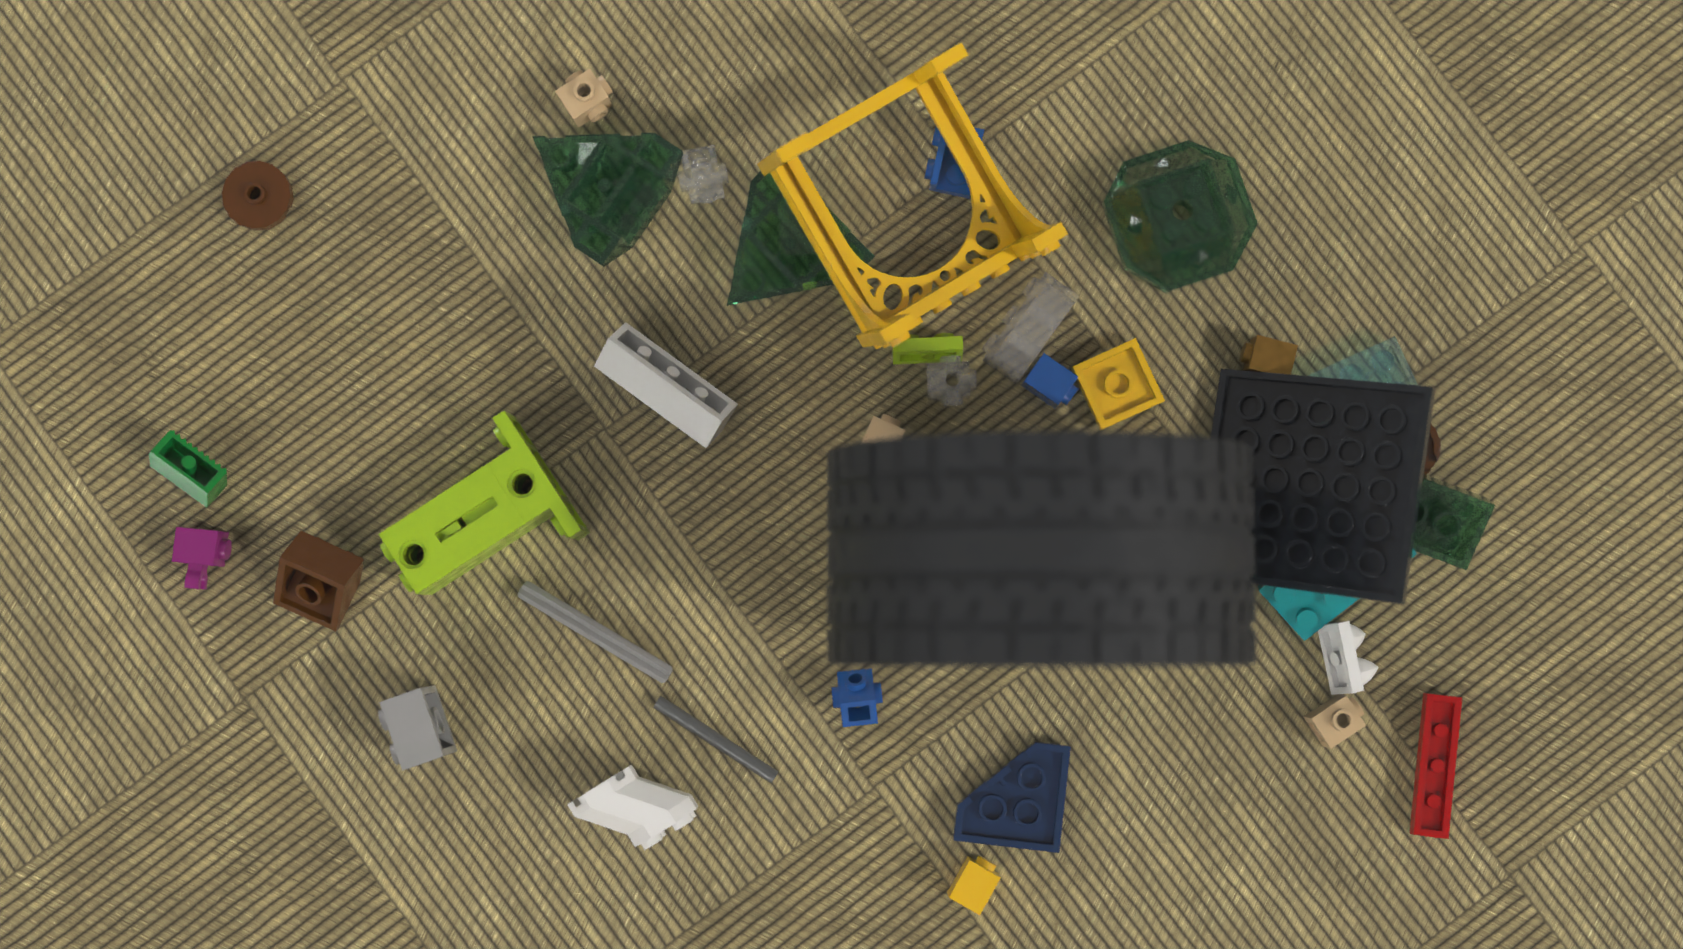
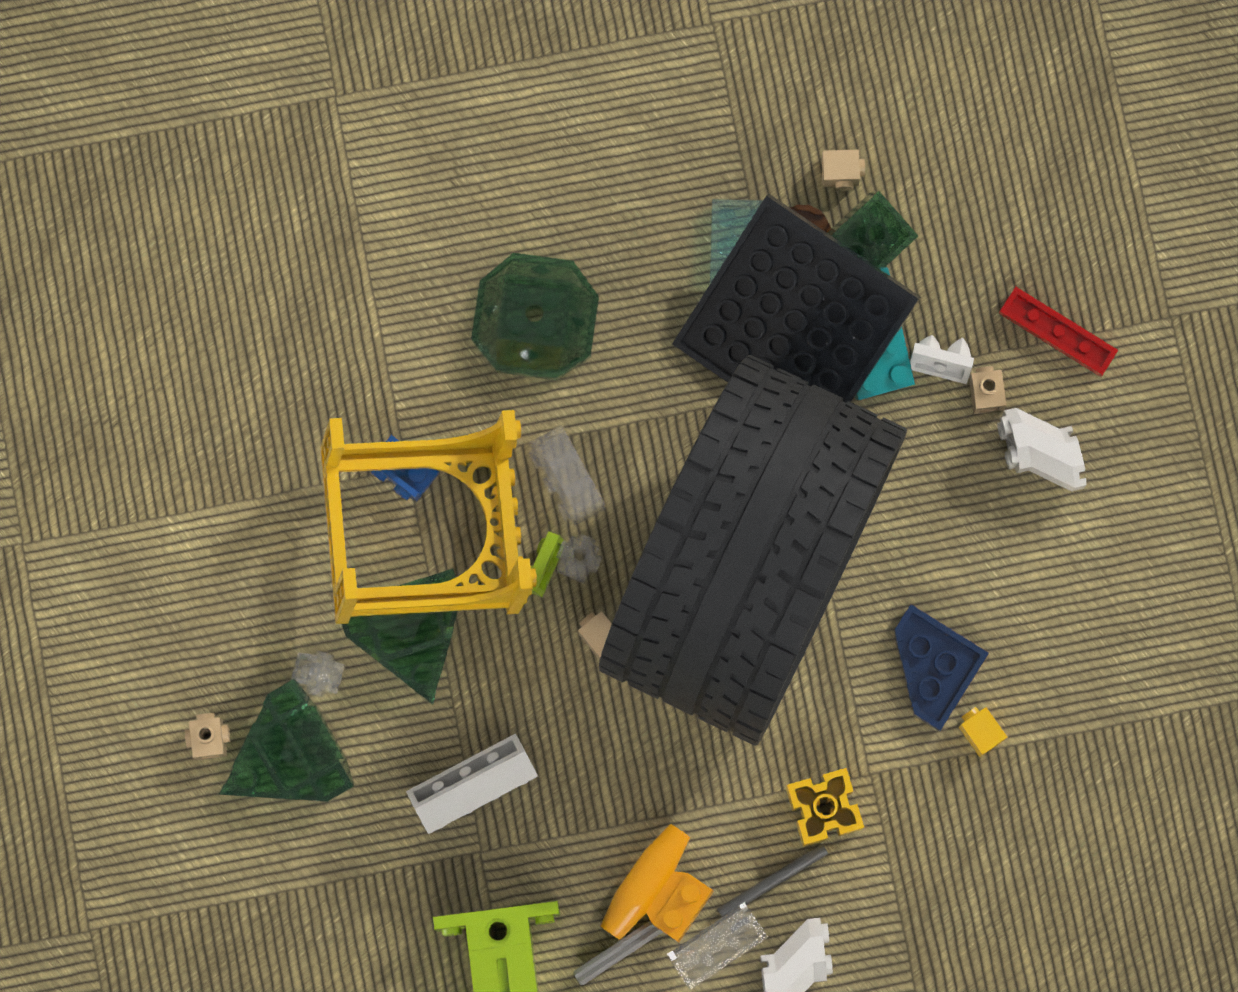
camera: 65 degrees left, 5 degrees down
blue brick [831,668,883,727] -> none
blue brick [1021,353,1078,409] -> none
yellow plate [1071,338,1165,431] -> none
pearl gold brick [1240,335,1298,375] -> none
none -> light orange plate [600,824,714,943]
none -> clear brick [667,902,768,990]
none -> yellow brick [786,768,864,847]
none -> tan brick [821,150,865,191]
none -> white brick [997,408,1087,491]

